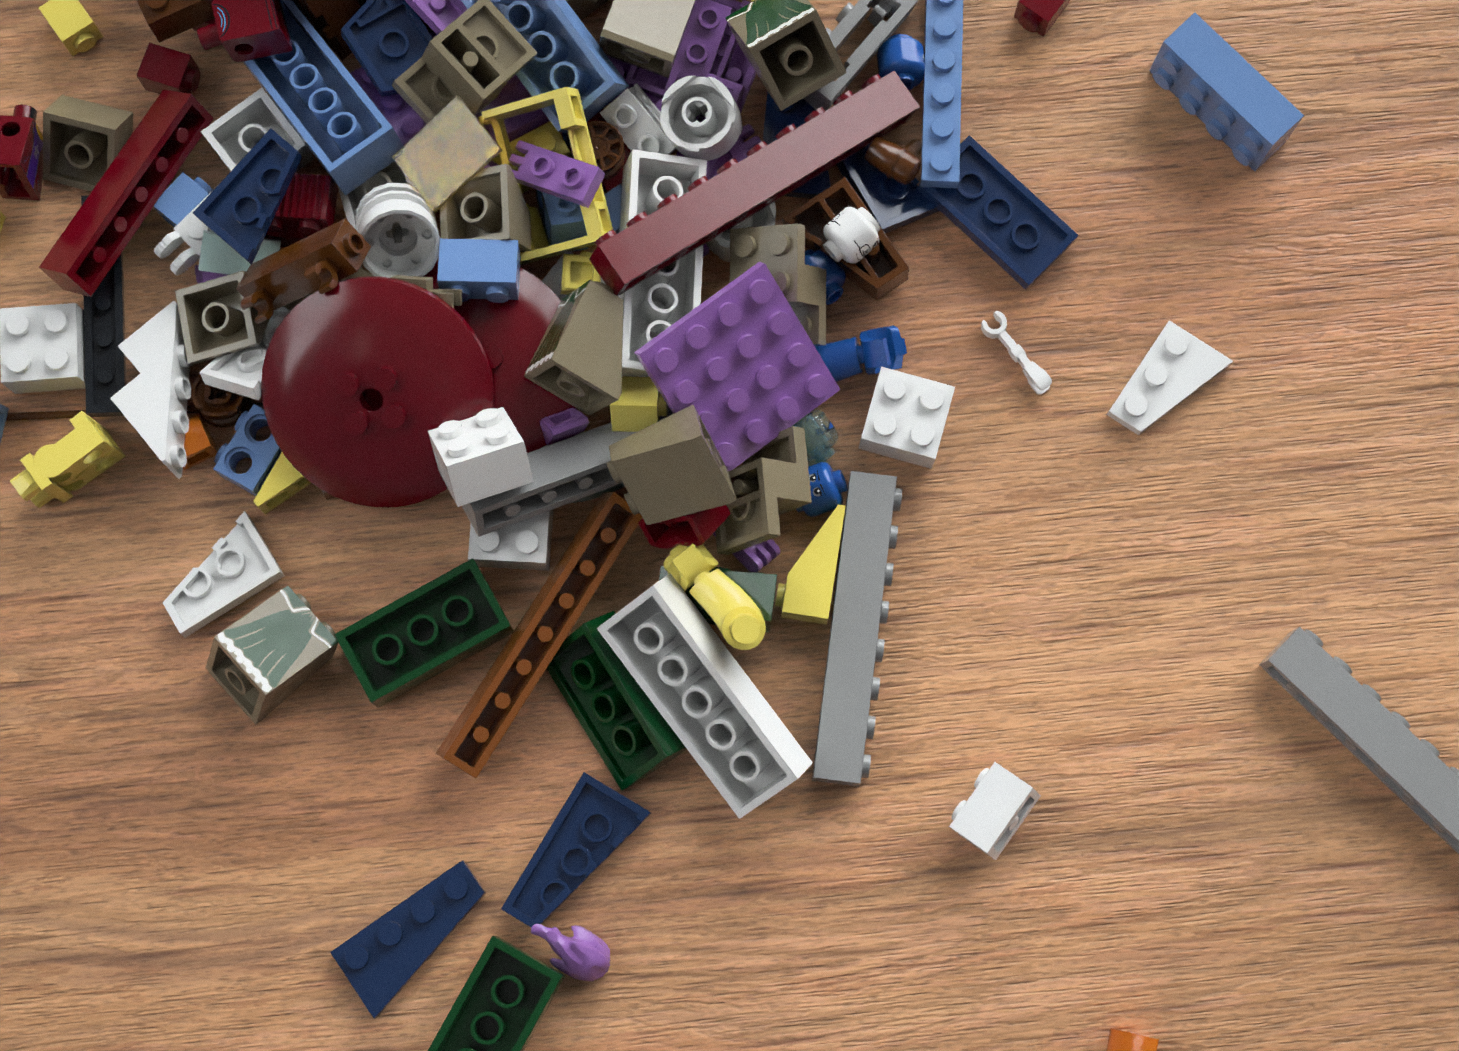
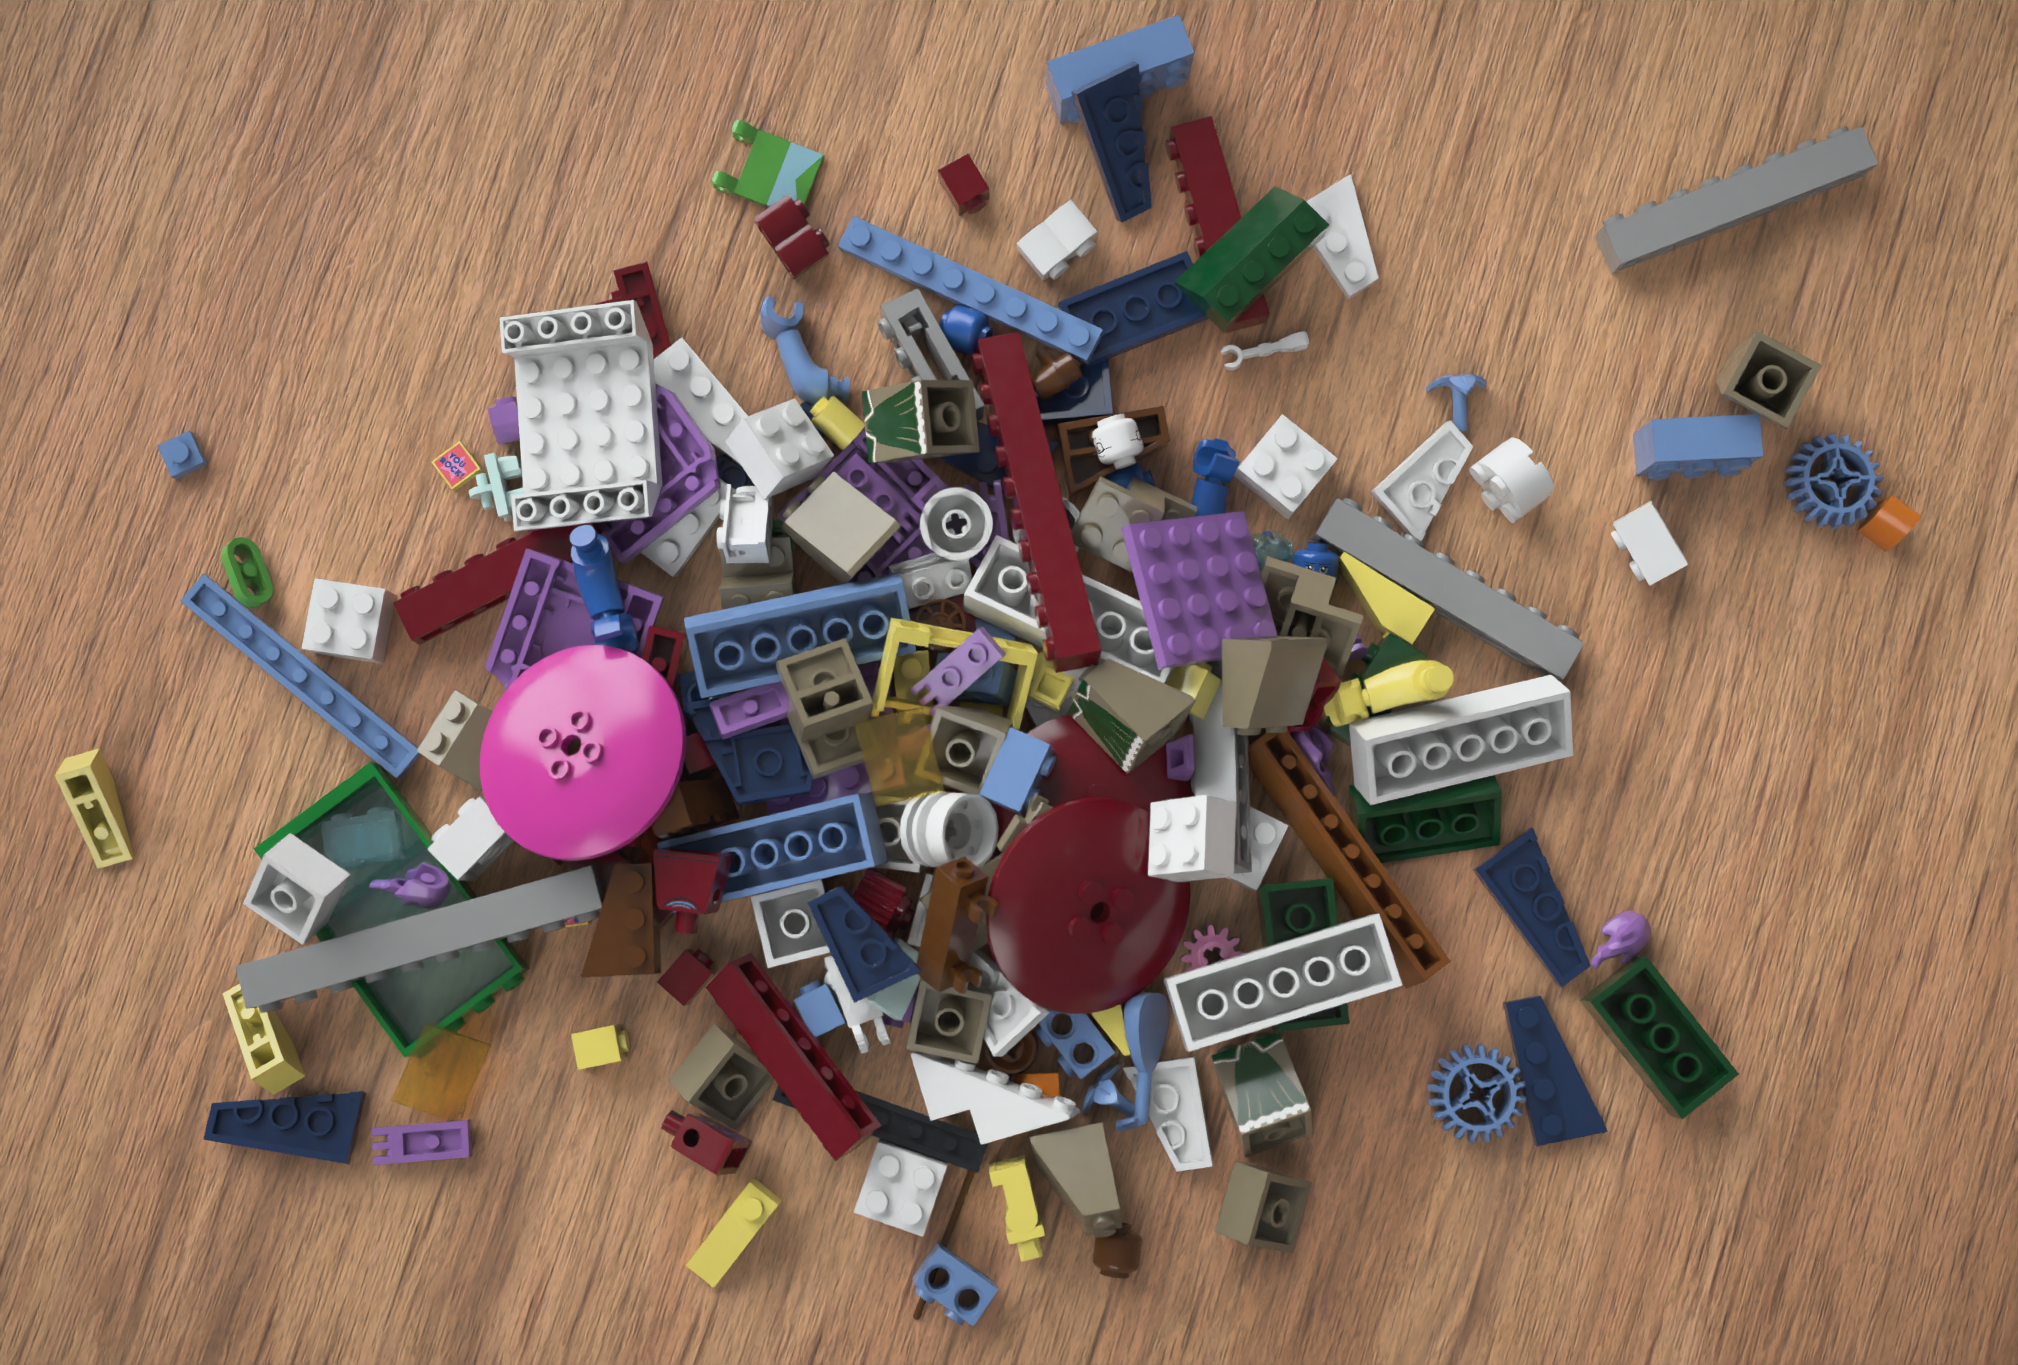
camera: 65 degrees left, 5 degrees up
none -> white brick [1017,200,1098,281]
none -> dark tan slope [1030,1123,1123,1237]
none -> dark blue wing [1071,62,1152,223]
none -> medium blue plant [1083,1063,1135,1118]
none -> reddish brown head [1093,1222,1142,1278]
none -> medium blue piece [1116,992,1169,1131]
none -> white brick [1164,914,1402,1052]
none -> dark red brick [1165,116,1270,333]
none -> dark green slope [1174,186,1329,333]
none -> bright pink gear [1179,924,1245,972]
none -> dark tan slope [1215,1161,1312,1253]
none -> medium lavender piece [1291,725,1335,797]
none -> white wing [1371,420,1473,541]
none -> medium blue plant [1426,374,1487,431]
none -> medium blue gear [1427,1044,1526,1143]
none -> white brick [1469,437,1554,523]
none -> medium blue brick [1633,414,1763,480]
none -> dark tan slope [1716,331,1822,429]
none -> medium blue gear [1783,433,1884,529]

